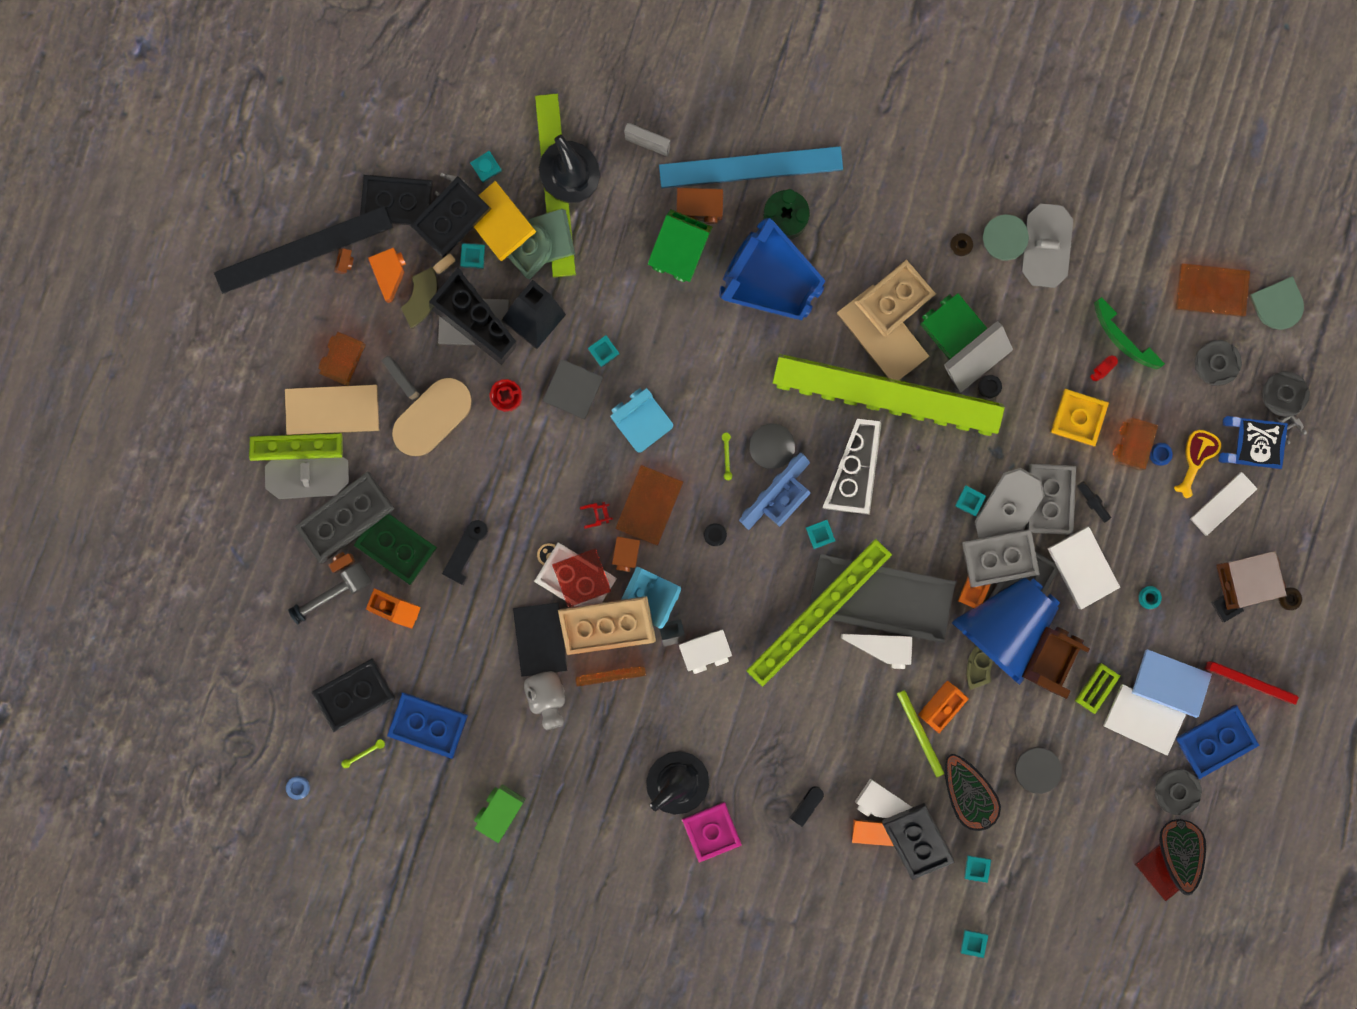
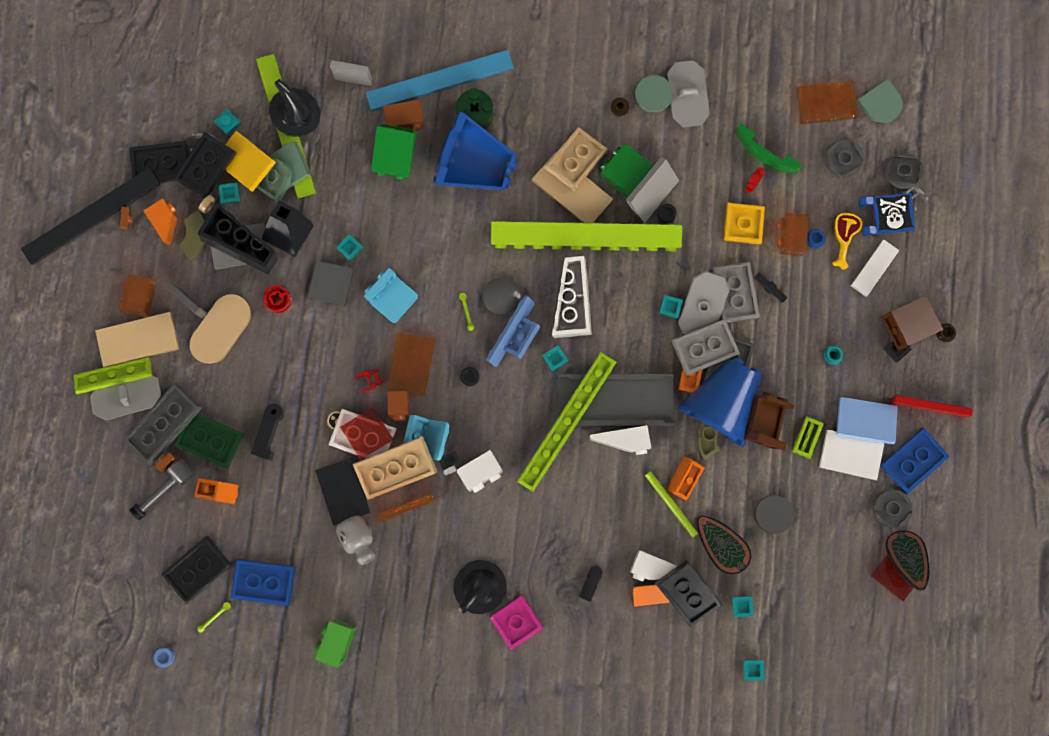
camera: 10 degrees left, 5 degrees down
white tile [1047,527,1120,609] -> none

